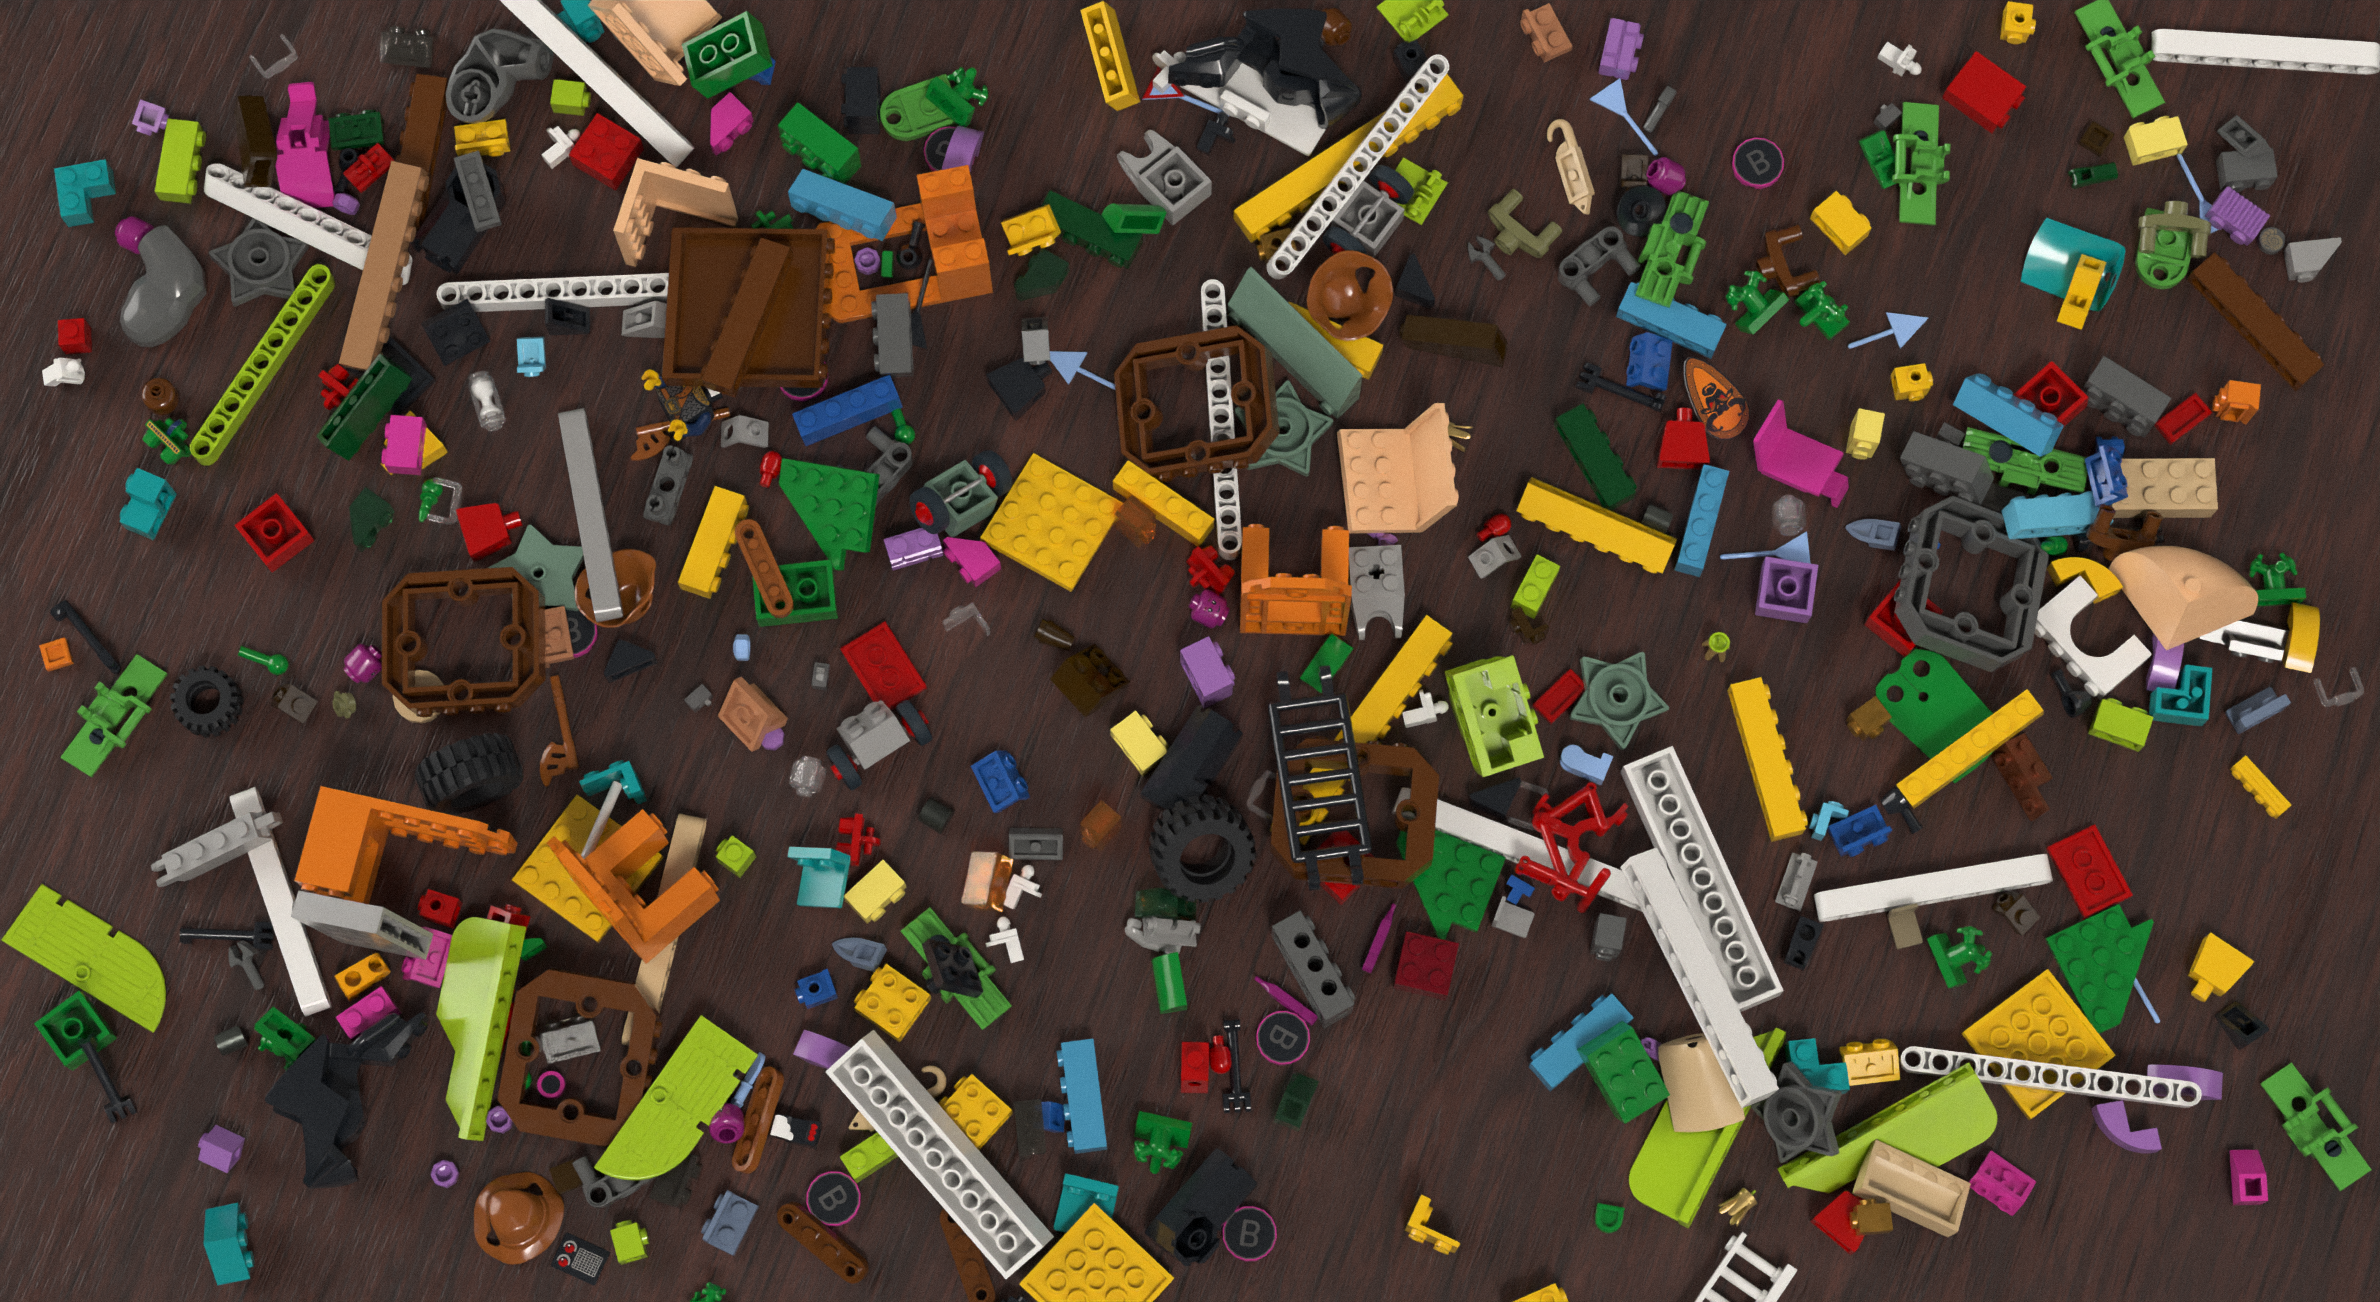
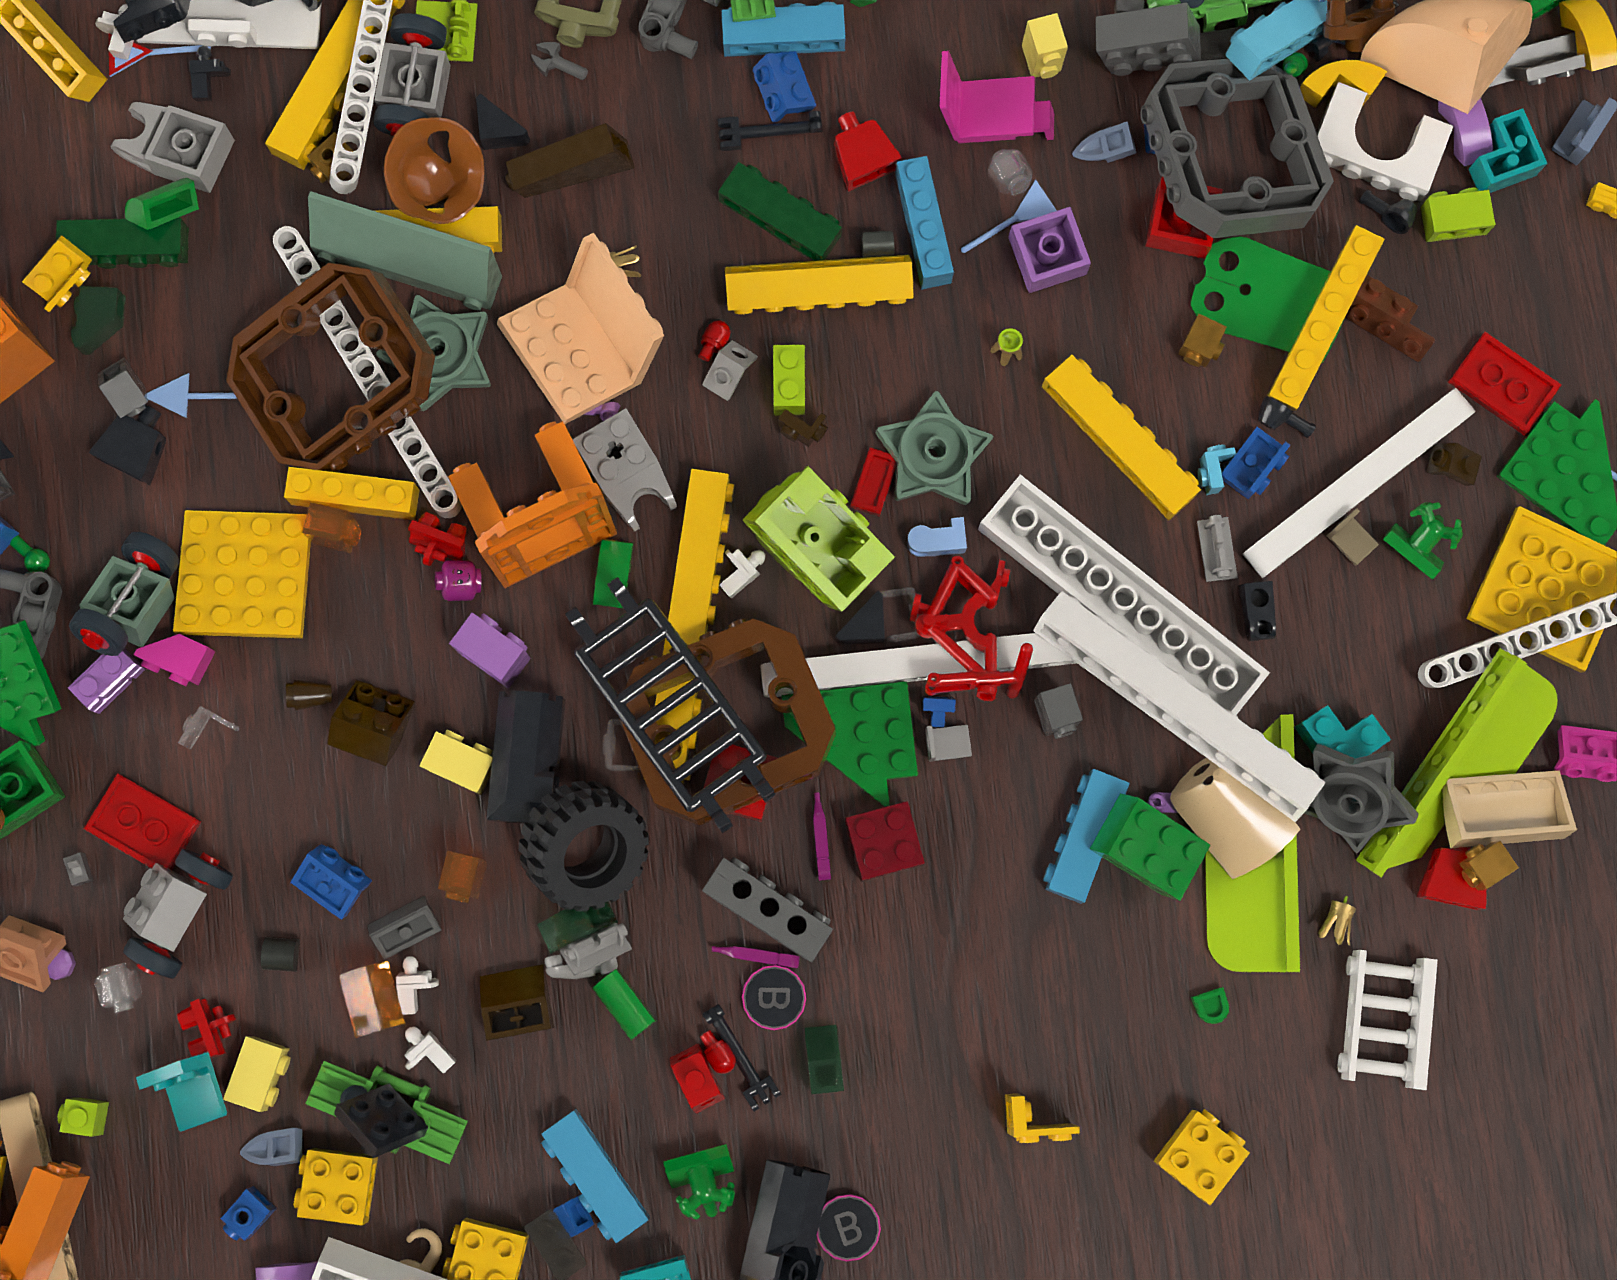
camera: 30 degrees left, 5 degrees up
shield [1684,357,1750,440] -> none
yellow bracket [1839,1039,1900,1086] -> none
none -> dark brown slope [480,964,555,1041]

